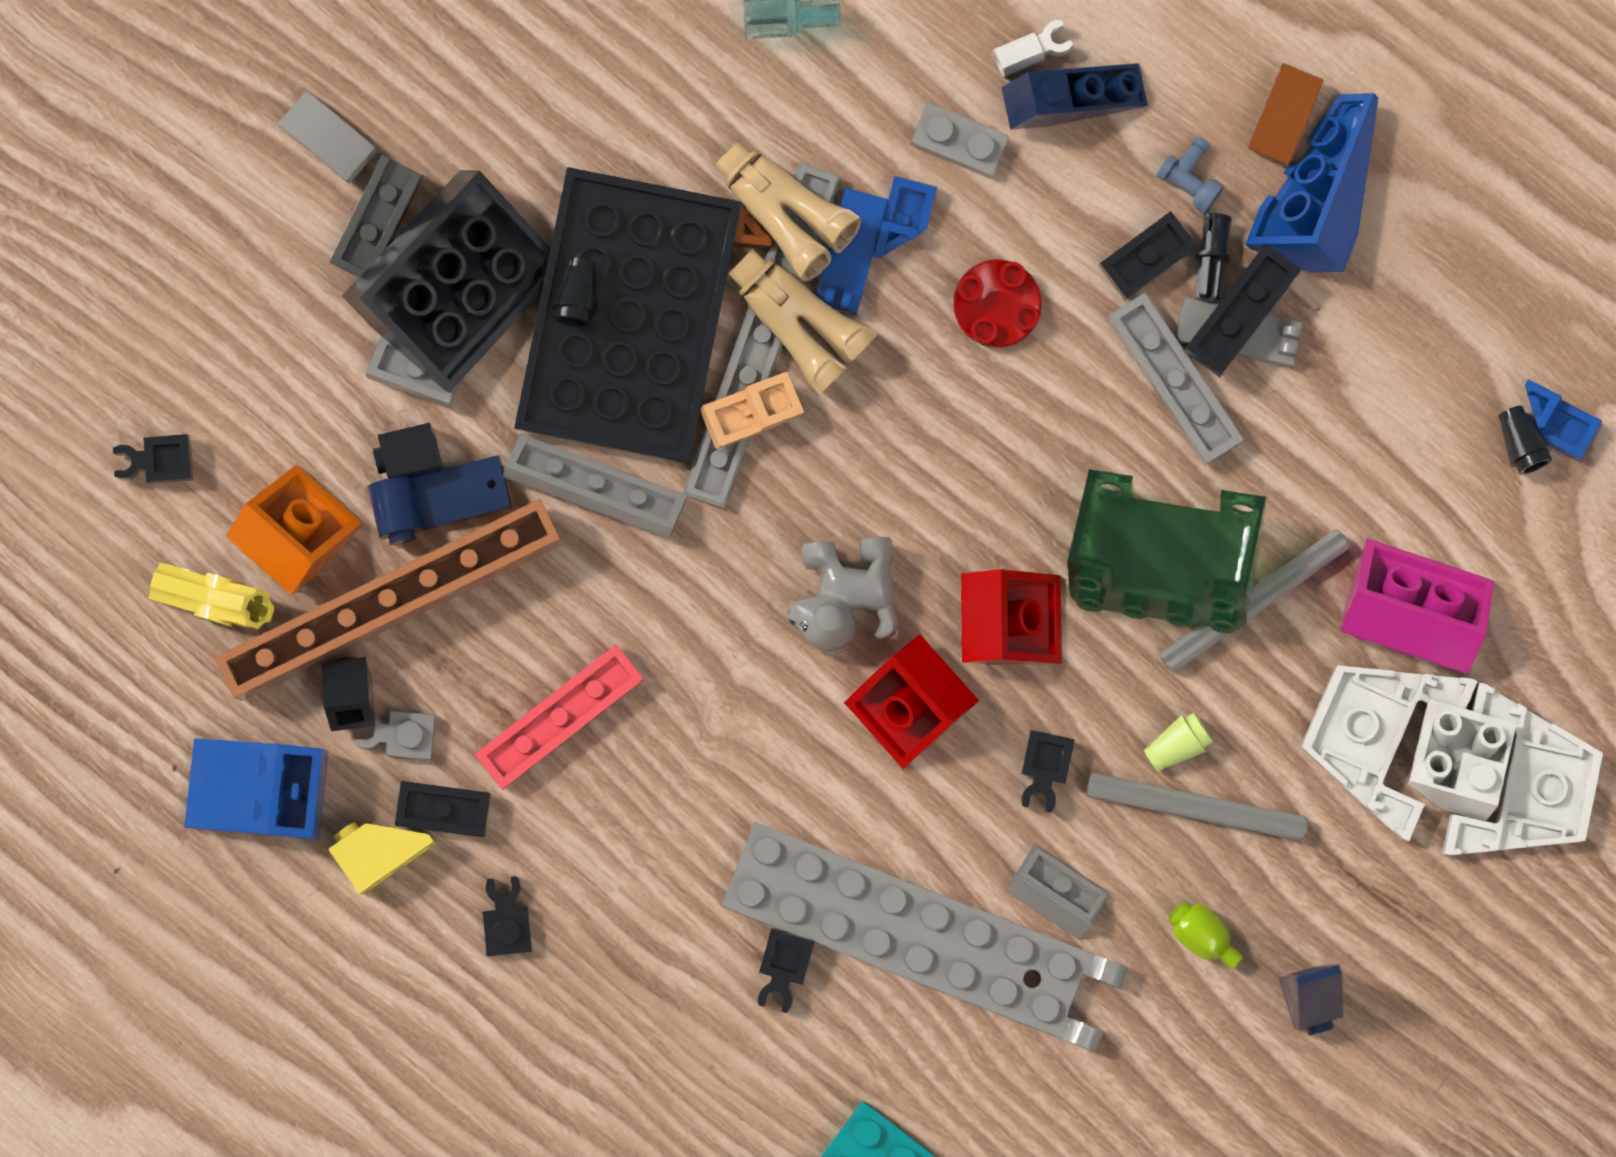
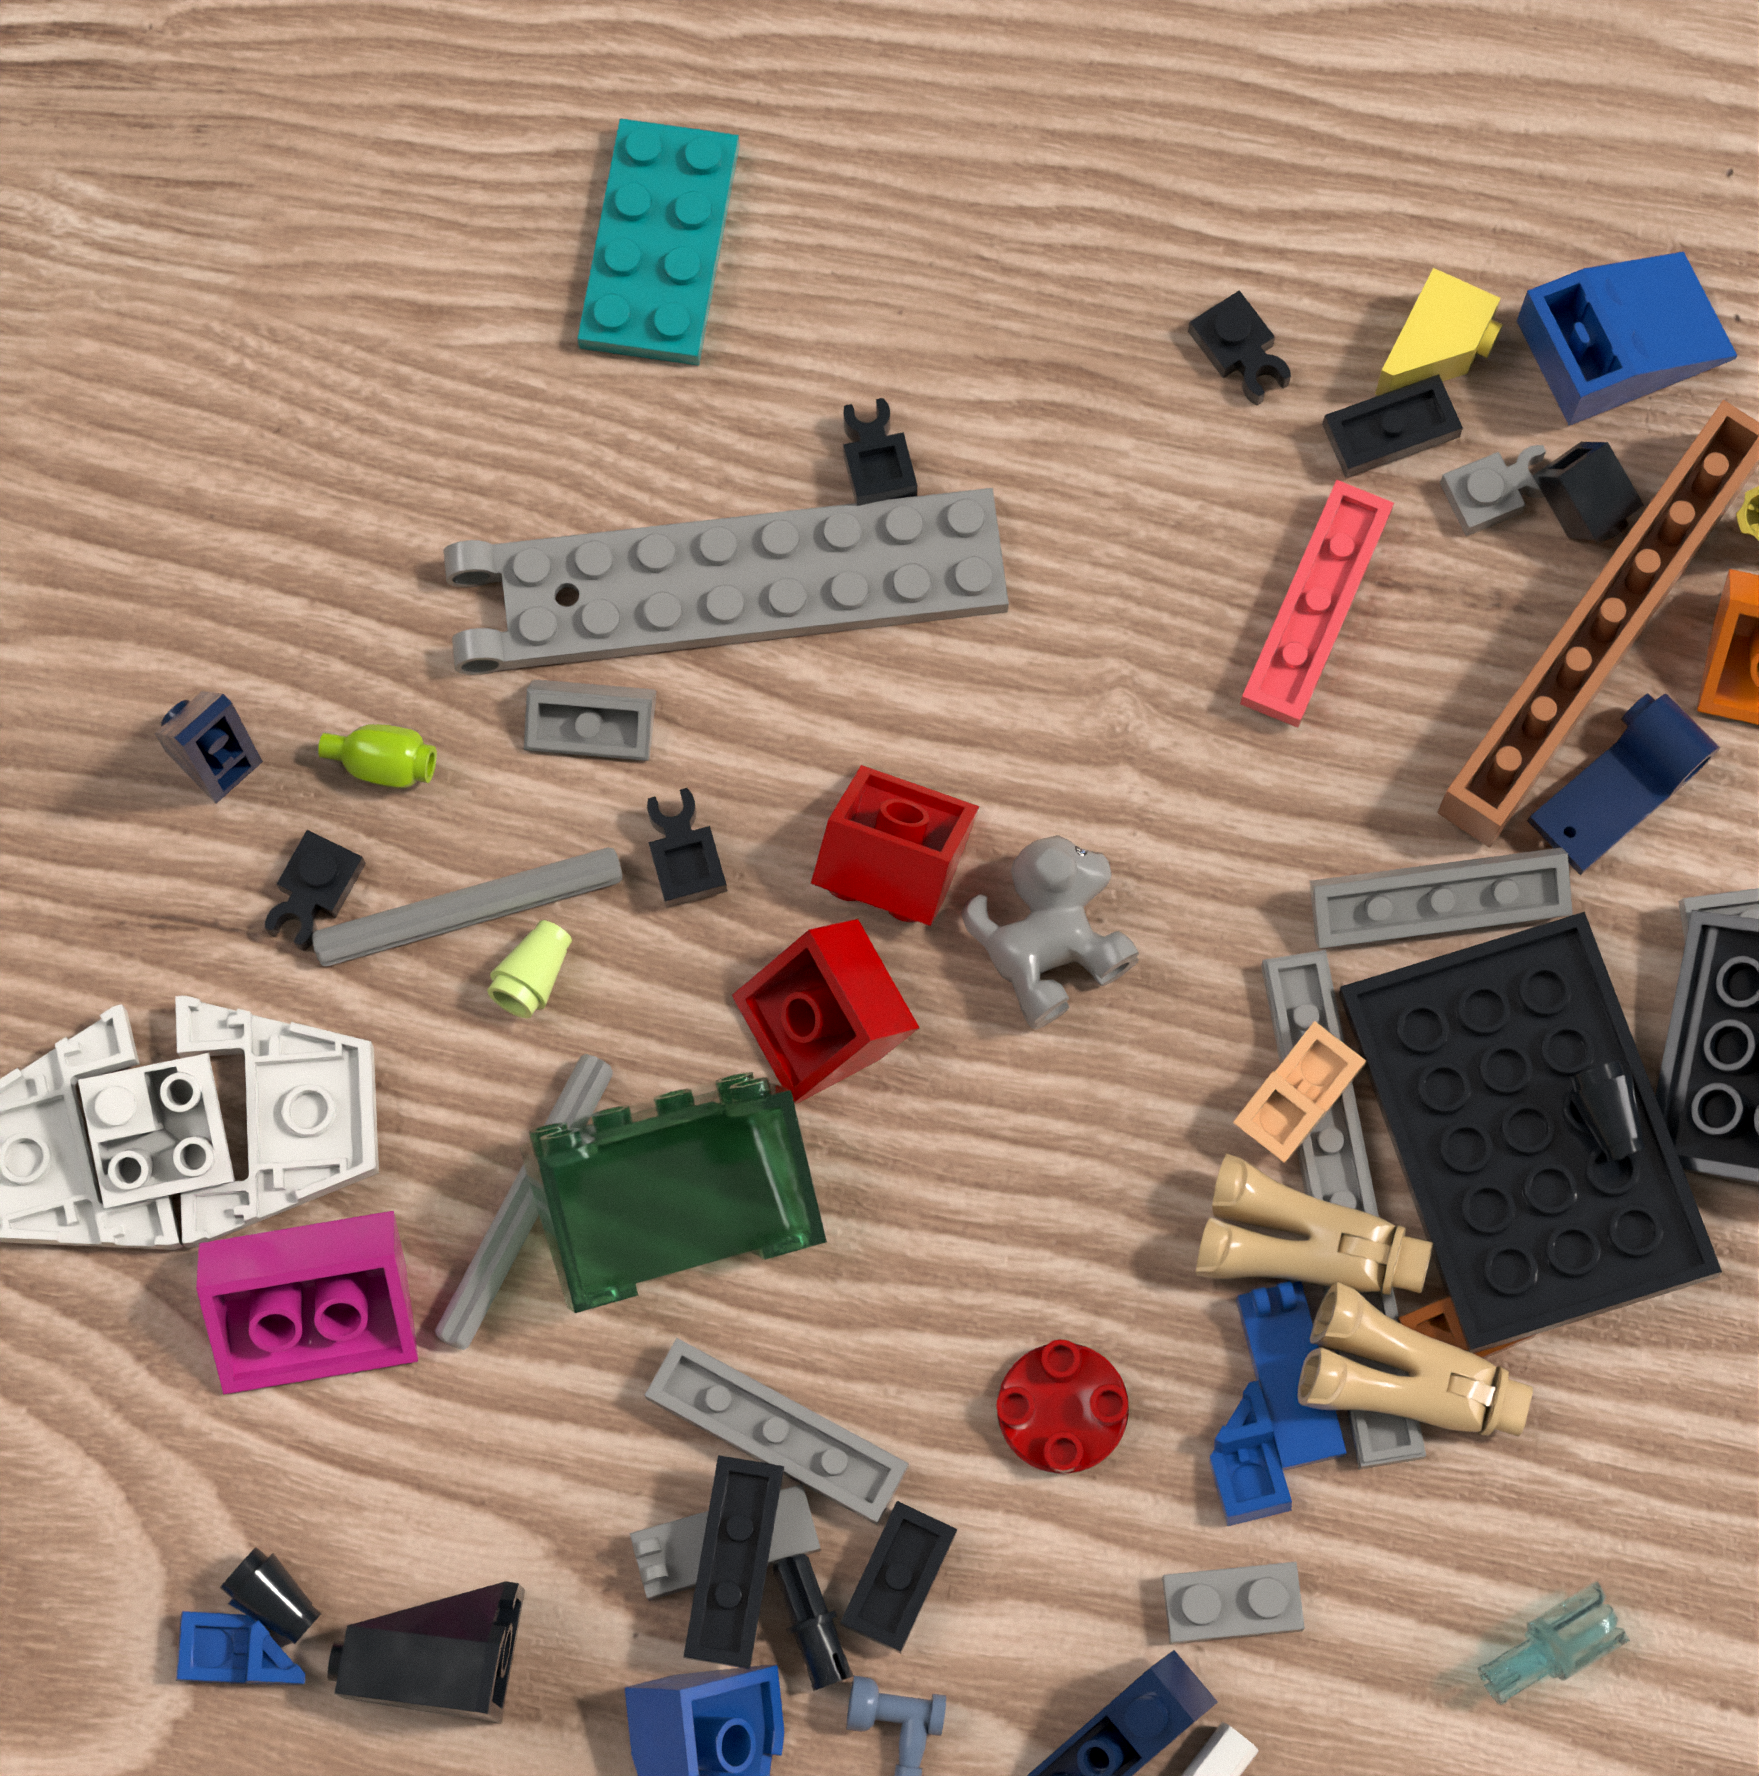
camera: 155 degrees right, 10 degrees down
black brick [373,422,443,478] -> none
none -> black plate [265,830,366,951]
none -> black slope [327,1581,525,1724]

